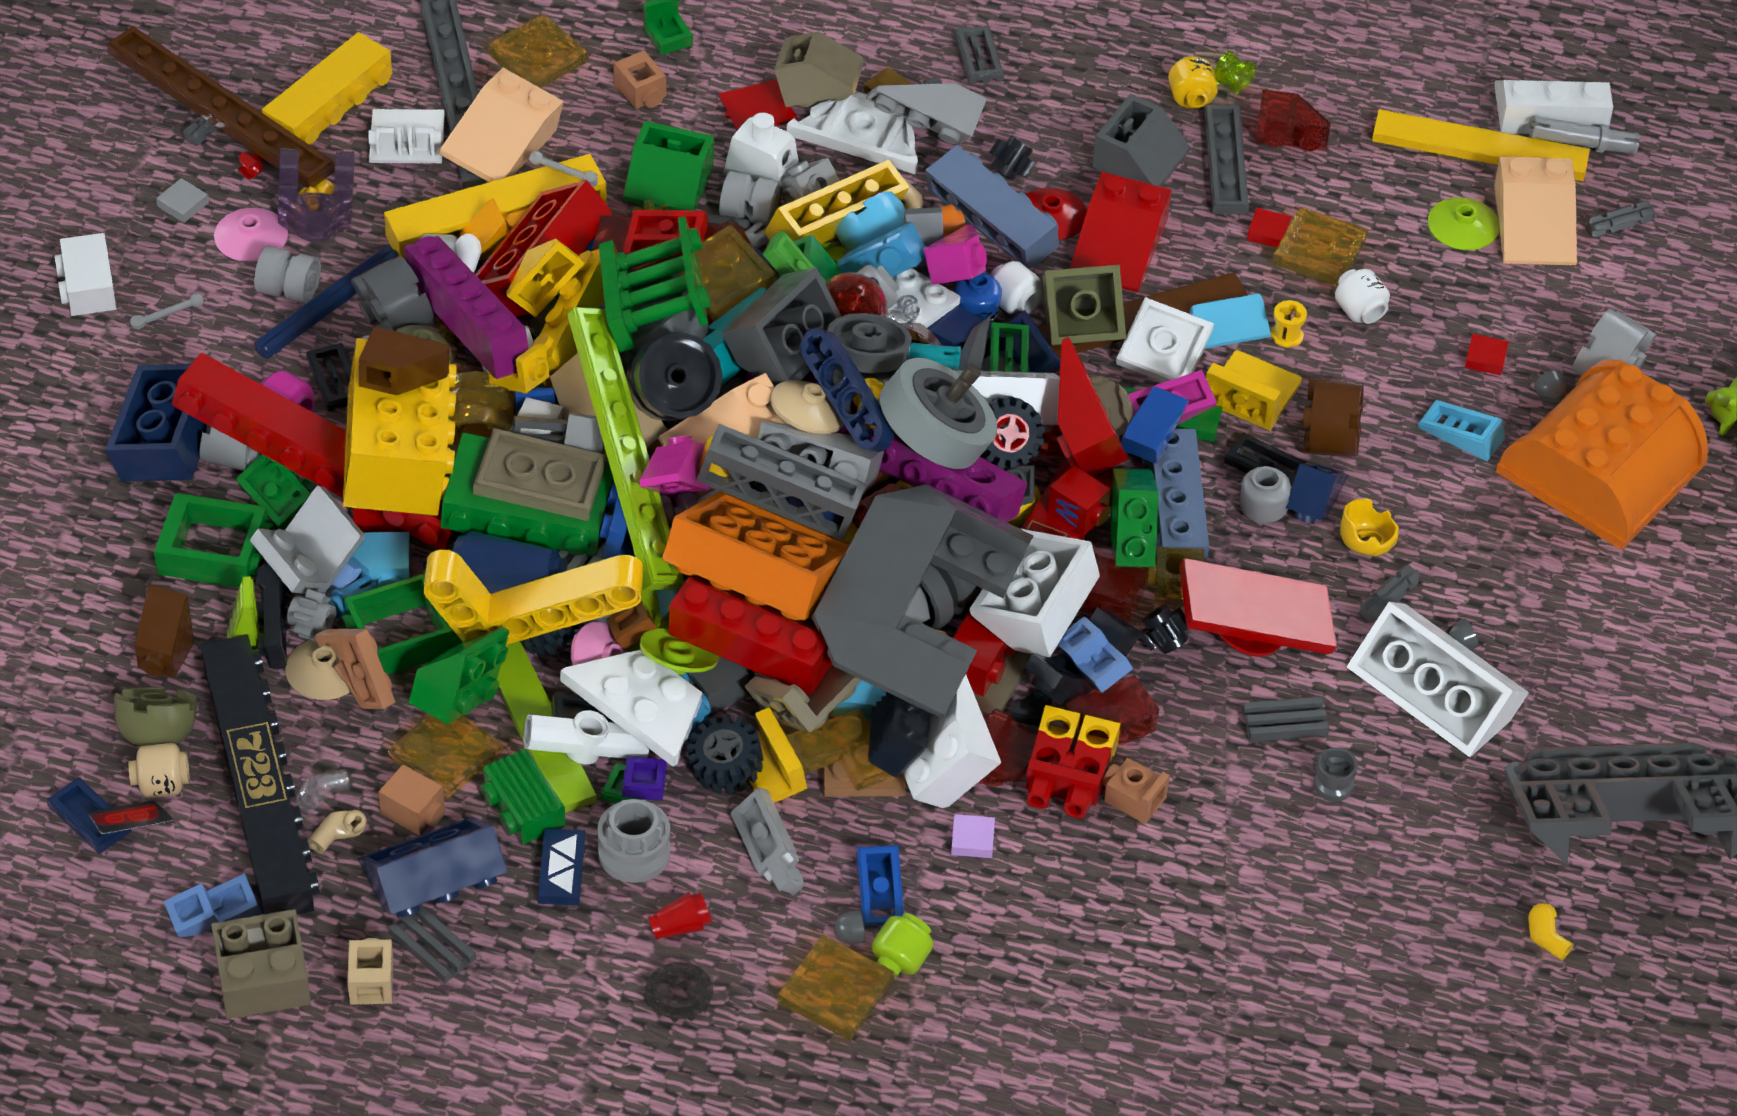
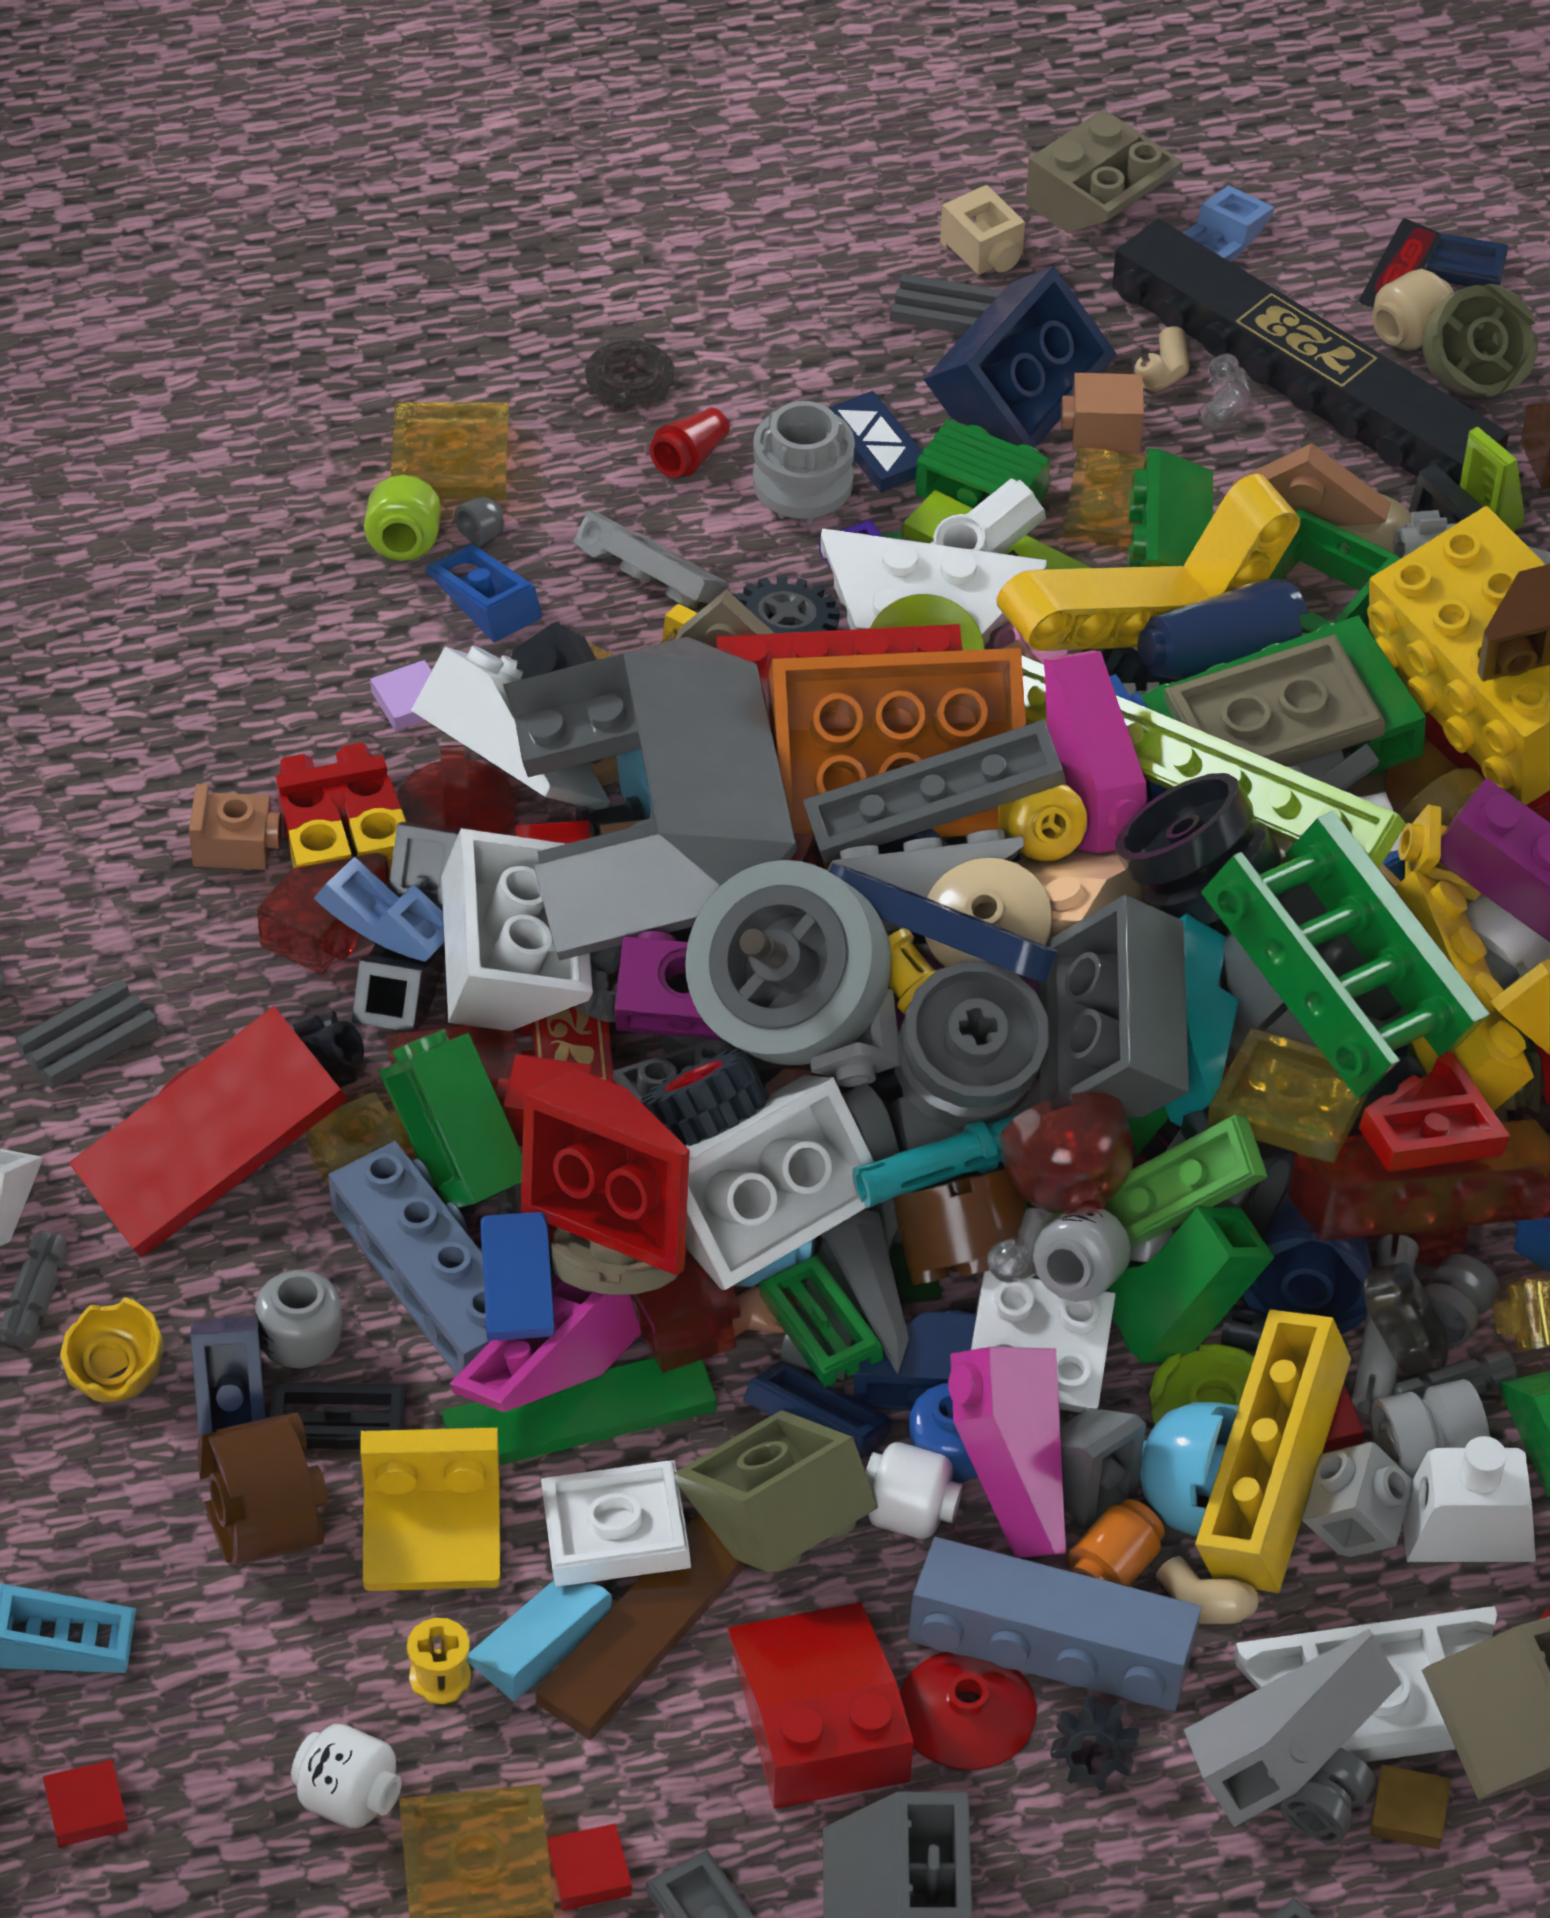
camera: 150 degrees right, 0 degrees up
dark azure brick [837,222,926,281] -> none

